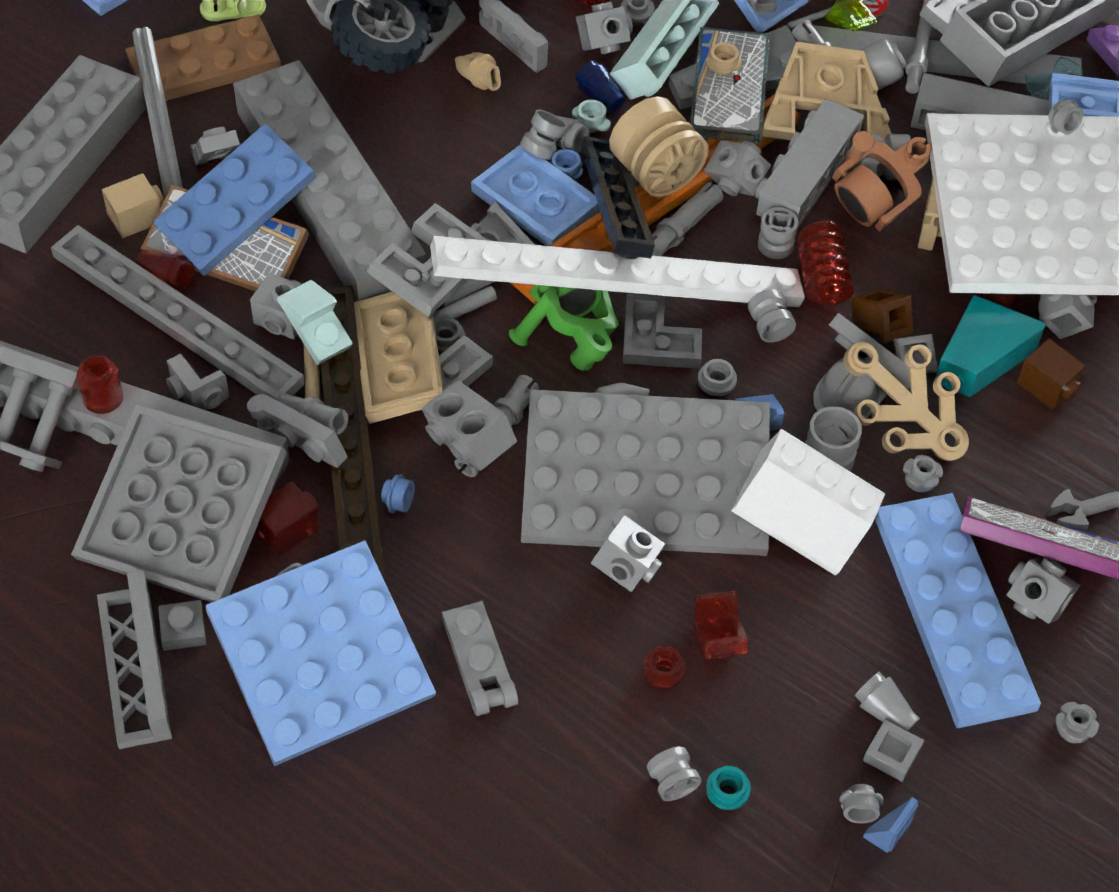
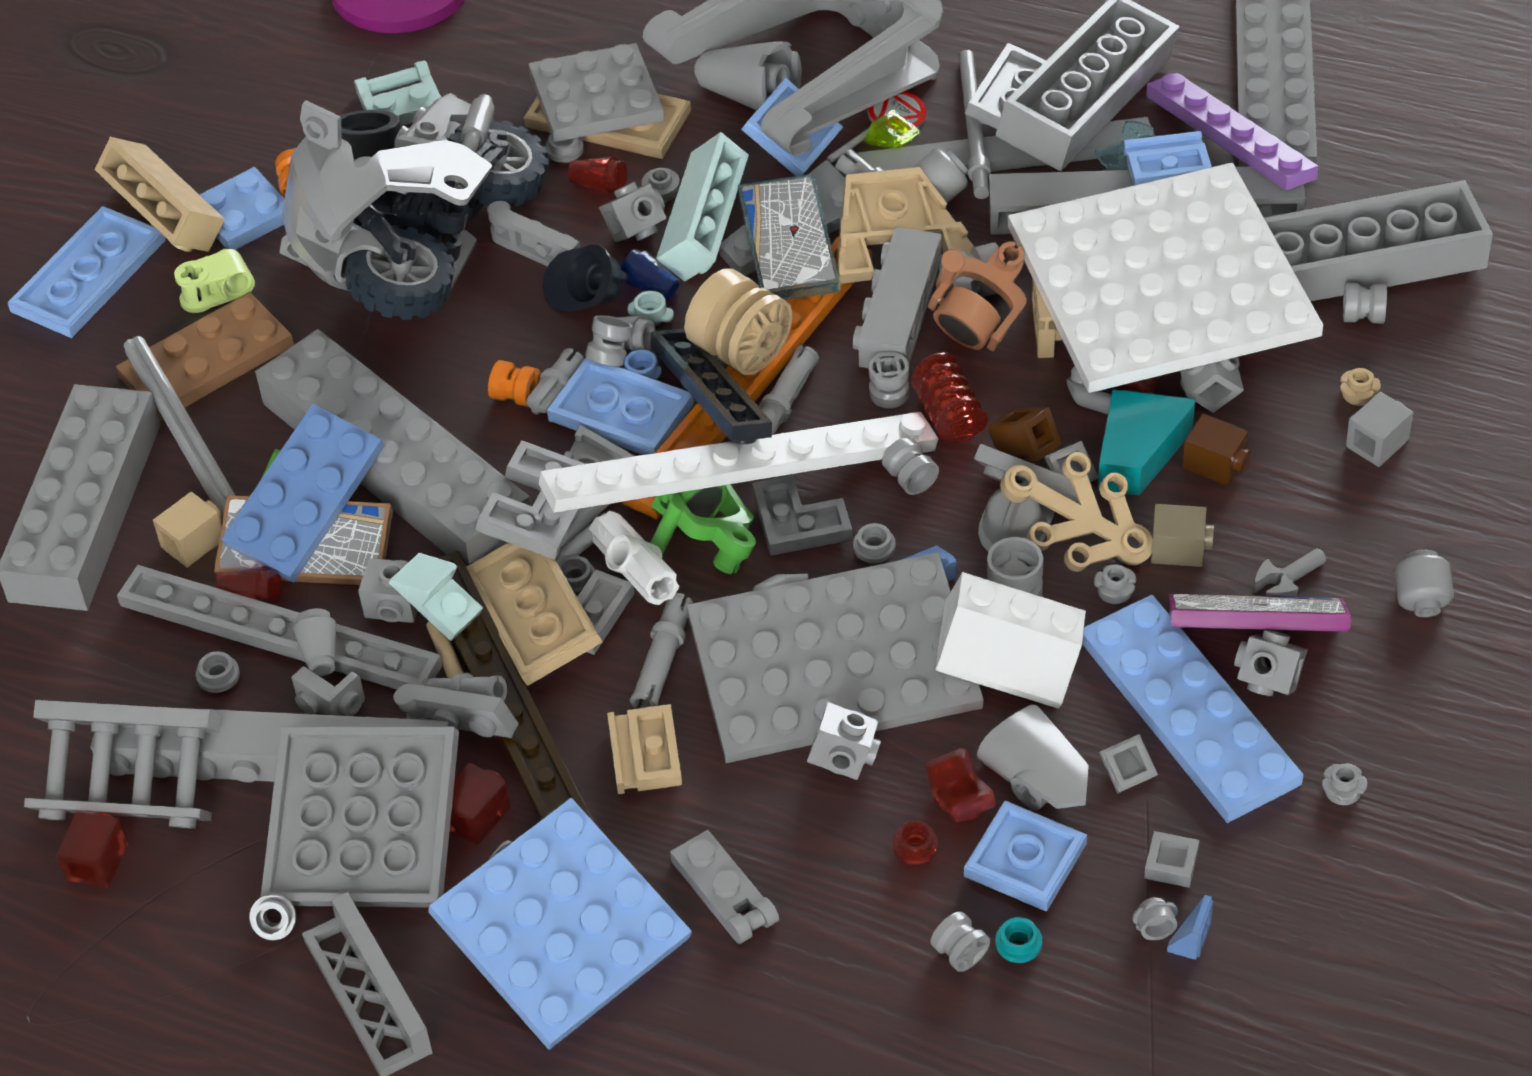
camera: 10 degrees left, 5 degrees down
clear red brick [76,355,124,414] -> none
light grey plate [159,600,206,651] -> none
light grey plate [190,127,240,166] -> none
medium blue plate [381,474,415,514] -> none
light grey brick [422,380,517,471] -> none
tan piece [455,52,501,91] -> none
light grey brick [703,140,771,196] -> none
tan plate [706,42,741,75] -> none
light grey cone [855,672,920,731] -> none
light grey plate [1048,99,1083,135] -> none
none -> light grey plate [196,651,240,693]
none -> plate [250,894,296,940]
none -> light grey cone [293,609,336,676]
none -> orange wheel [488,360,541,407]
none -> light grey axle [526,348,584,415]
none -> black piece [543,245,629,312]
none -> white piece [589,511,680,605]
none -> tan plate [607,704,682,794]
none -> light blue plate [964,801,1087,912]
none -> light grey panel [977,705,1089,810]
none -> light grey arm [1067,366,1112,415]
none -> light grey slope [1099,734,1158,793]
none -> dark tan brick [1151,504,1214,567]

